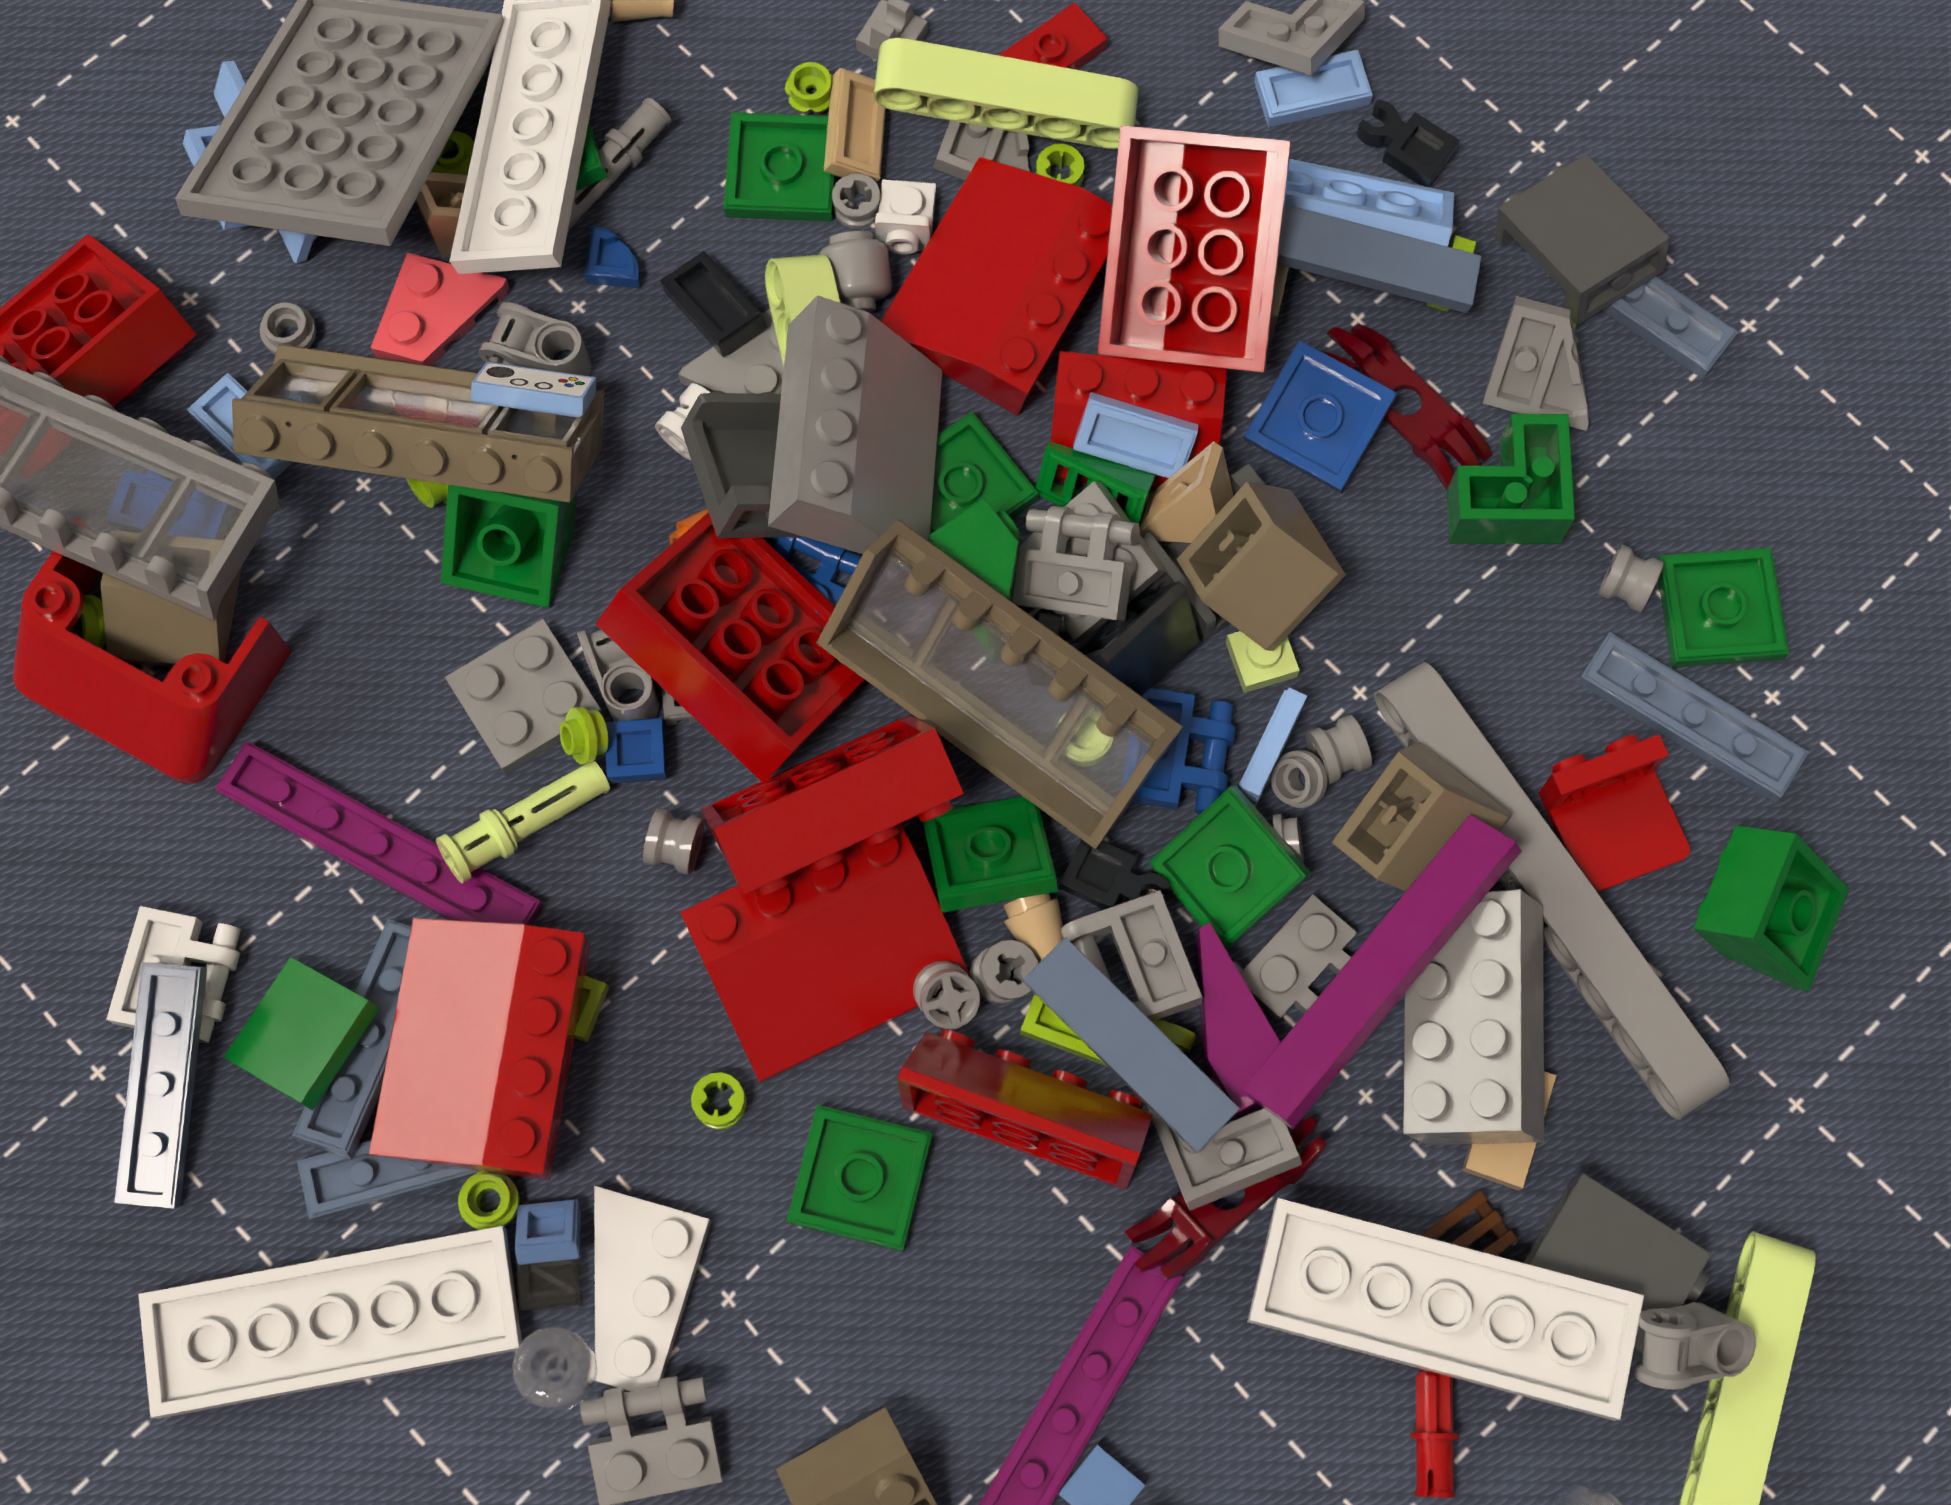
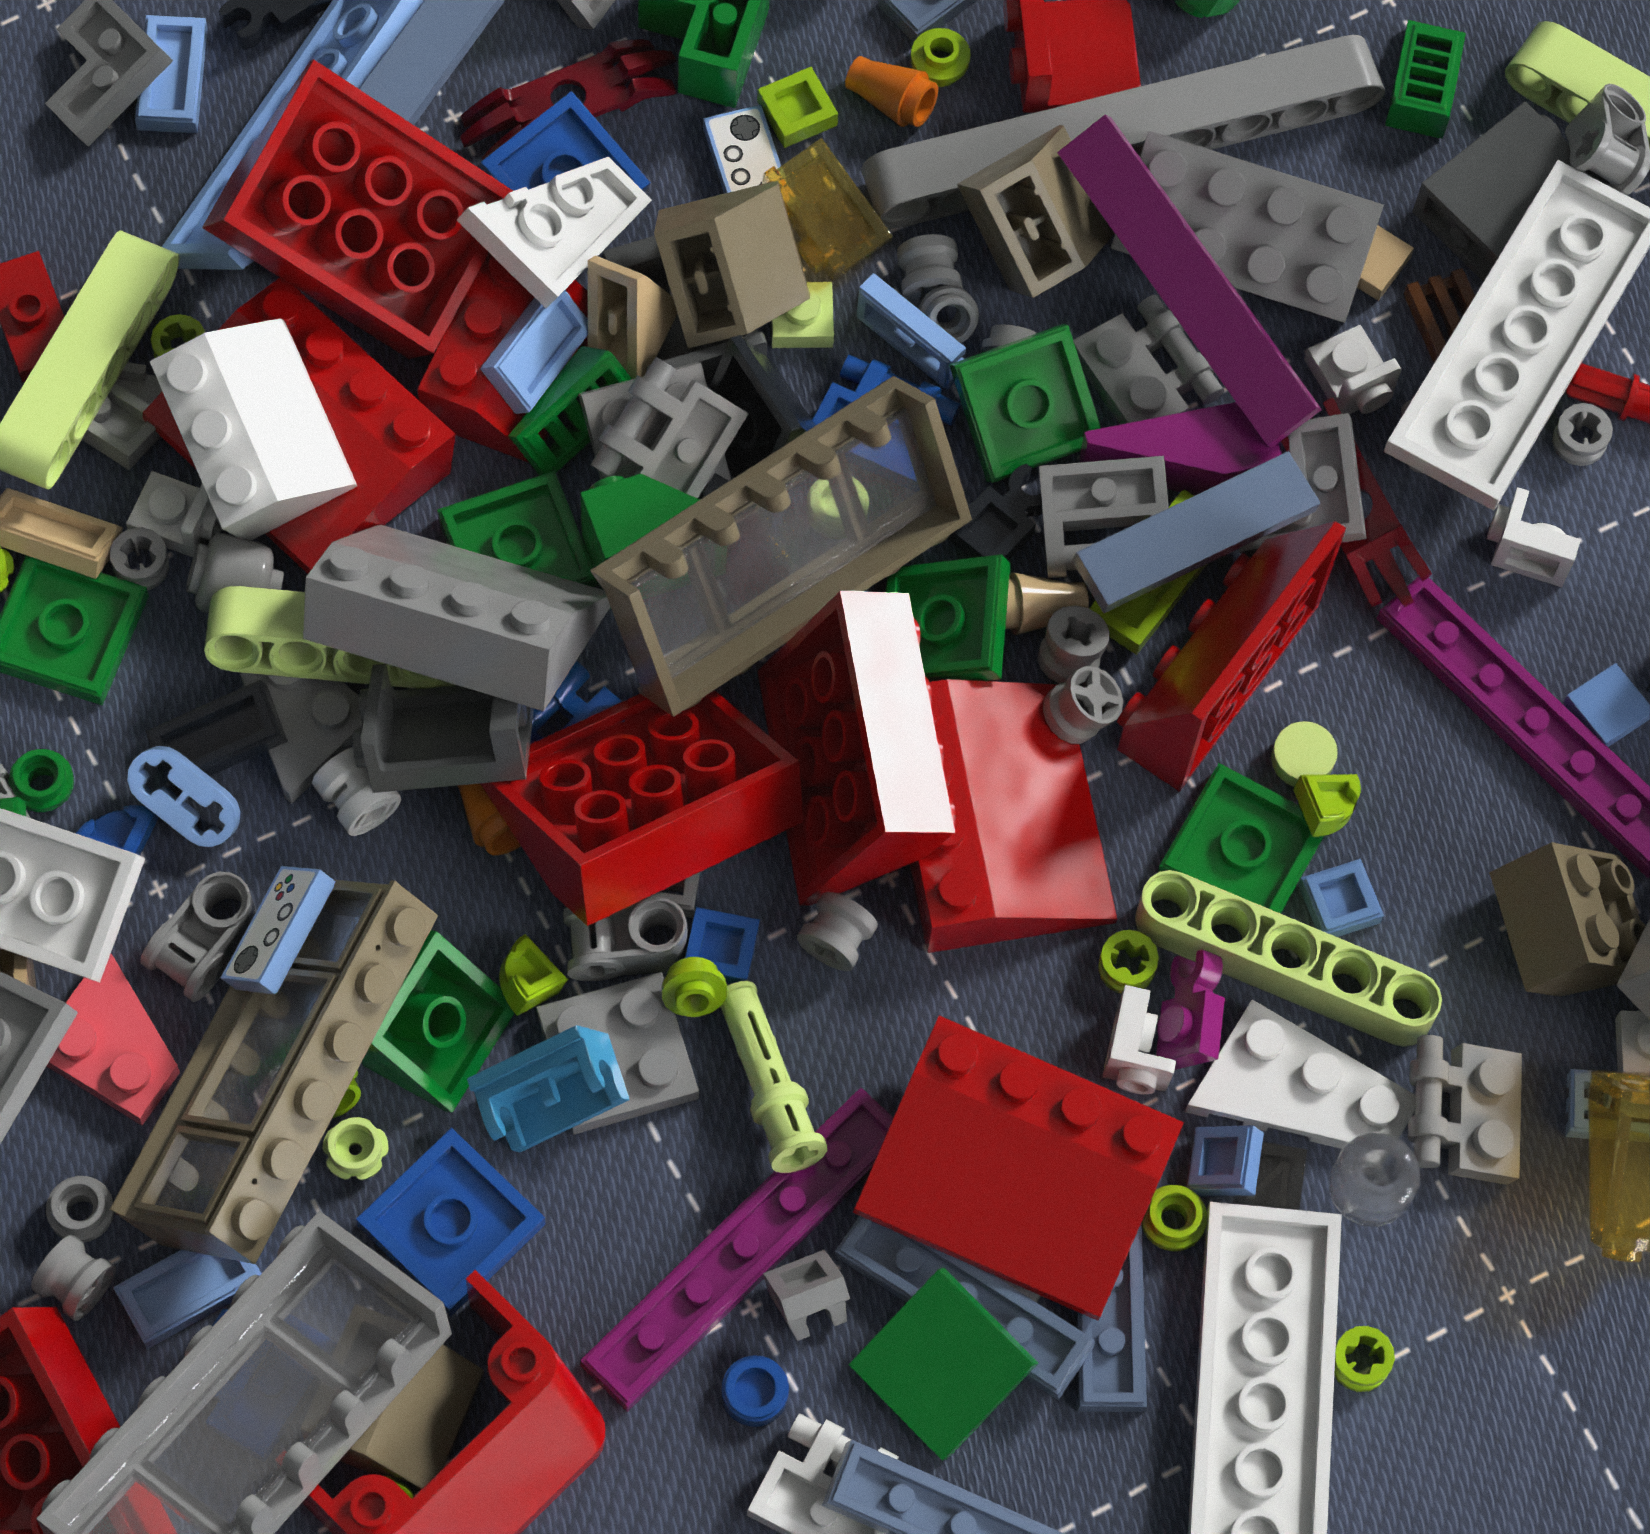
camera: 80 degrees left, 5 degrees down
none -> green plate [8,749,74,812]
none -> light grey wheel [31,1235,116,1321]
none -> light blue beam [127,746,241,847]
none -> white slope [150,318,358,540]
none -> yellowish green plate [323,1117,389,1180]
none -> blue plate [356,1127,546,1317]
none -> white wing [457,157,652,308]
none -> dark azure hinge [467,1025,630,1152]
none -> lime tile [499,934,568,1016]
none -> tile [703,105,795,218]
none -> blue tile [721,1355,789,1427]
none -> lime plate [757,67,838,148]
none -> clear yellow bracket [762,138,893,282]
none -> light grey tile [763,1249,850,1341]
none -> orange cone [845,56,938,127]
none -> lime plate [911,28,971,87]
none -> white bracket [1102,985,1176,1094]
none -> yellowish green beam [1135,870,1442,1047]
none -> magenta plate [1156,949,1225,1070]
none -> yellowish green tile [1271,721,1337,787]
none -> lime tile [1293,774,1361,837]
none -> medium blue tile [1298,859,1384,937]
none -> white bracket [1304,325,1402,414]
none -> lime bush [1334,1326,1395,1392]
none -> green slope [1385,20,1466,139]
none -> white bracket [1487,487,1581,587]
none -> light grey bush [1552,403,1613,466]

